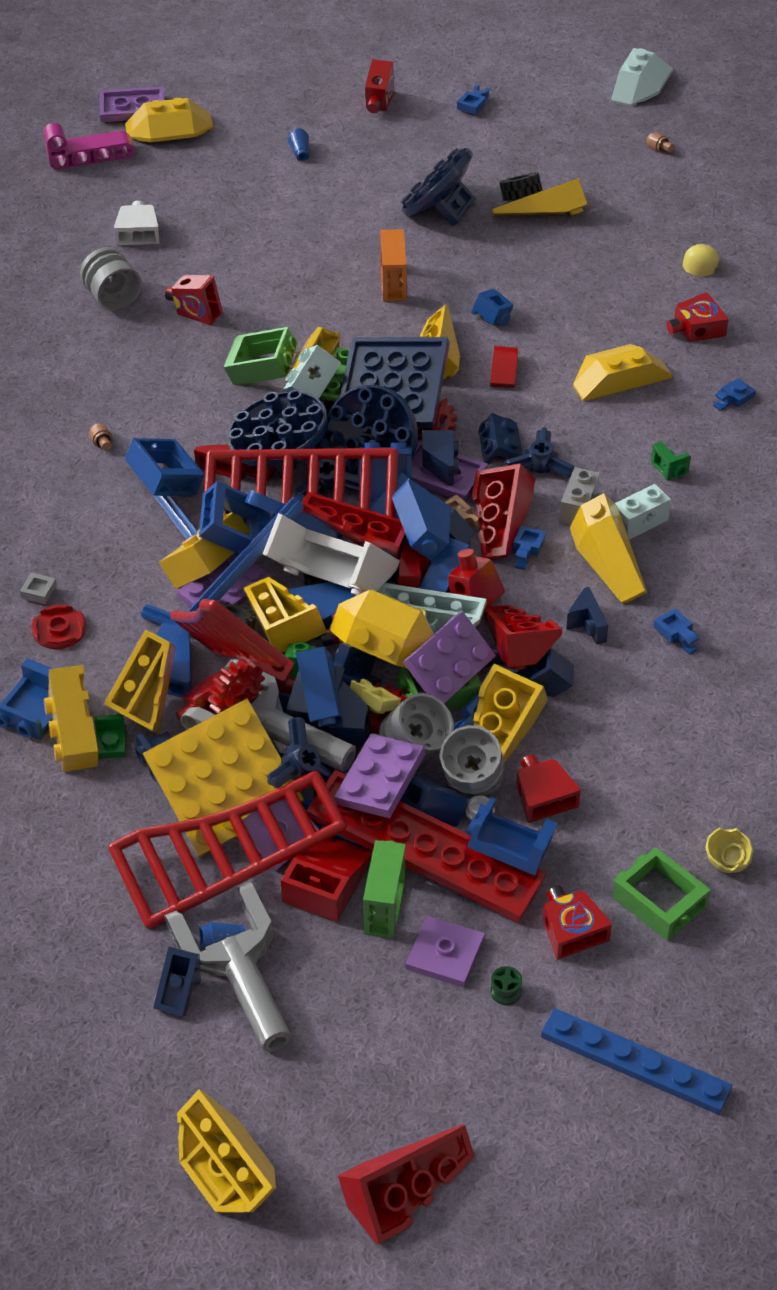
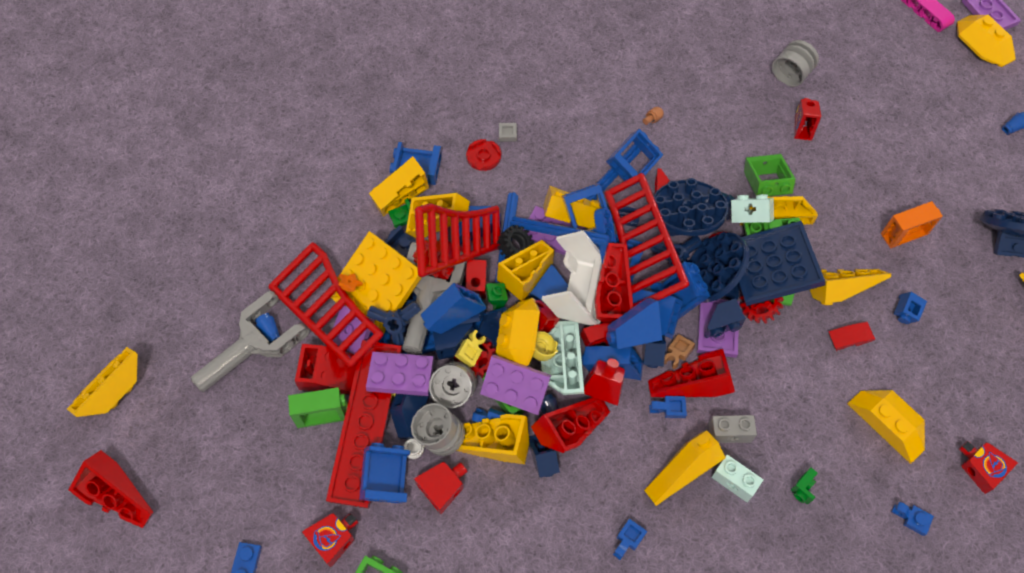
camera: 70 degrees right, 15 degrees up
white torso [114,201,160,245] -> none
dark blue slope [153,946,201,1017] -> none
medium lavender plate [405,916,485,988] -> none
dark blue bracket [478,413,523,464] -> none
dark green wheel [490,966,522,1005] -> none
dark blue bush [505,427,575,478] -> none
dark blue slope [566,587,608,645] -> none
none -> orange plate [338,274,363,292]

